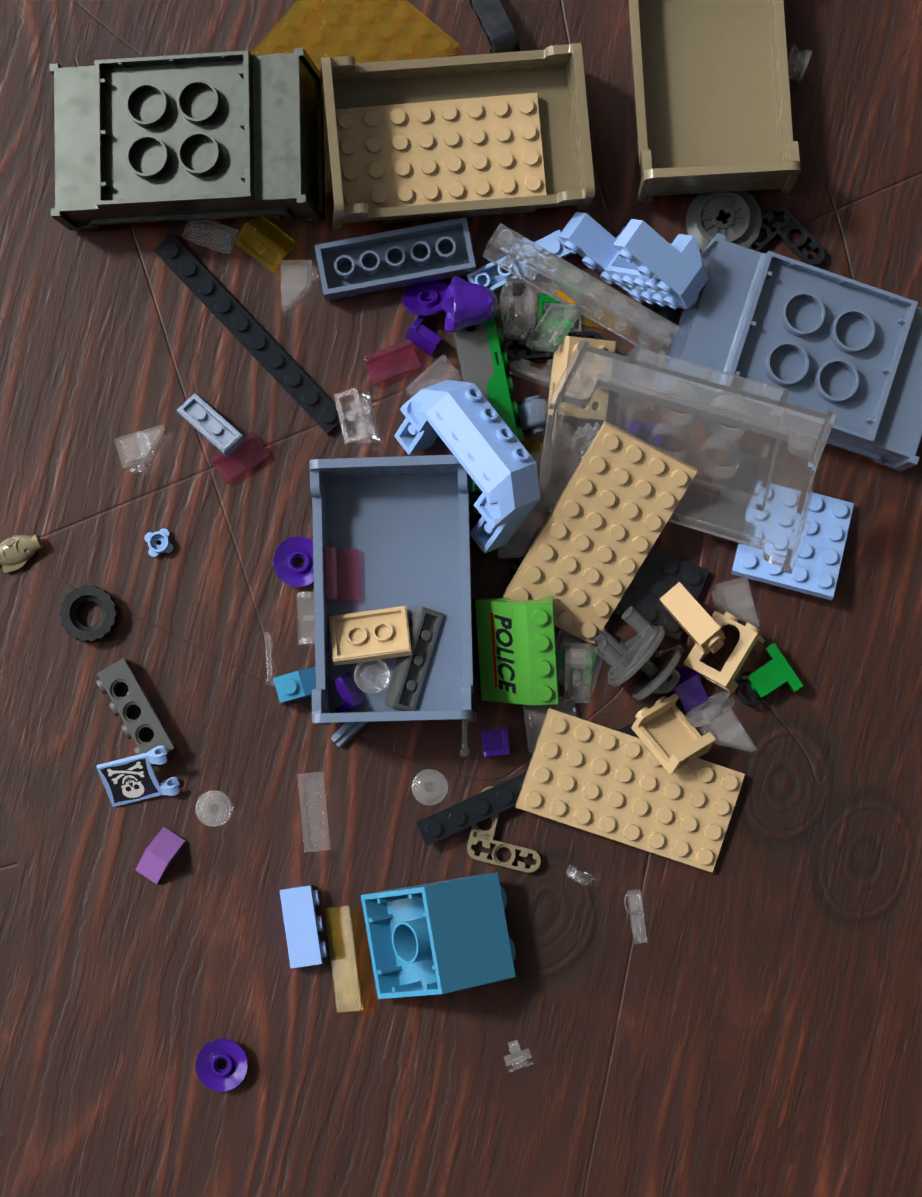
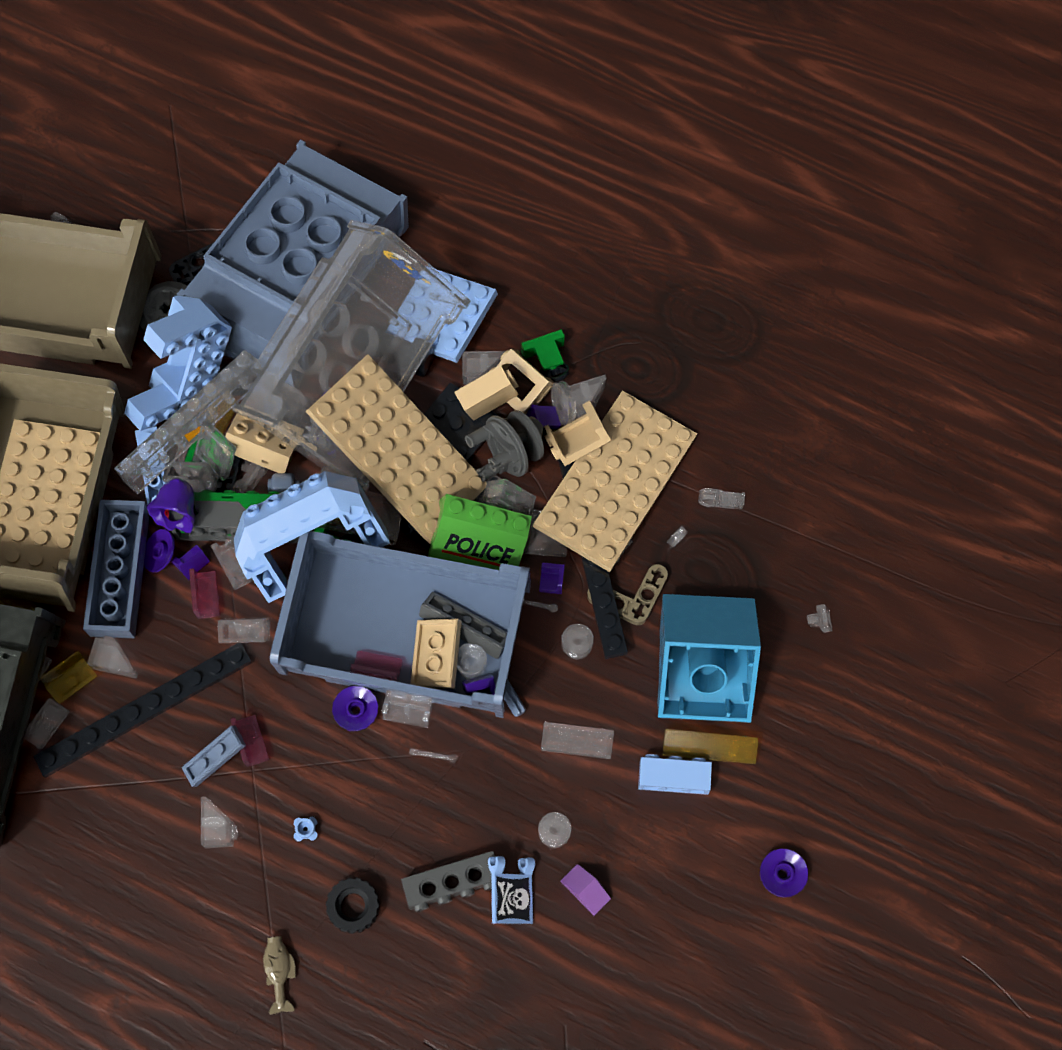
camera: 80 degrees left, 15 degrees down
dark azure slope [273,667,316,704] -> none

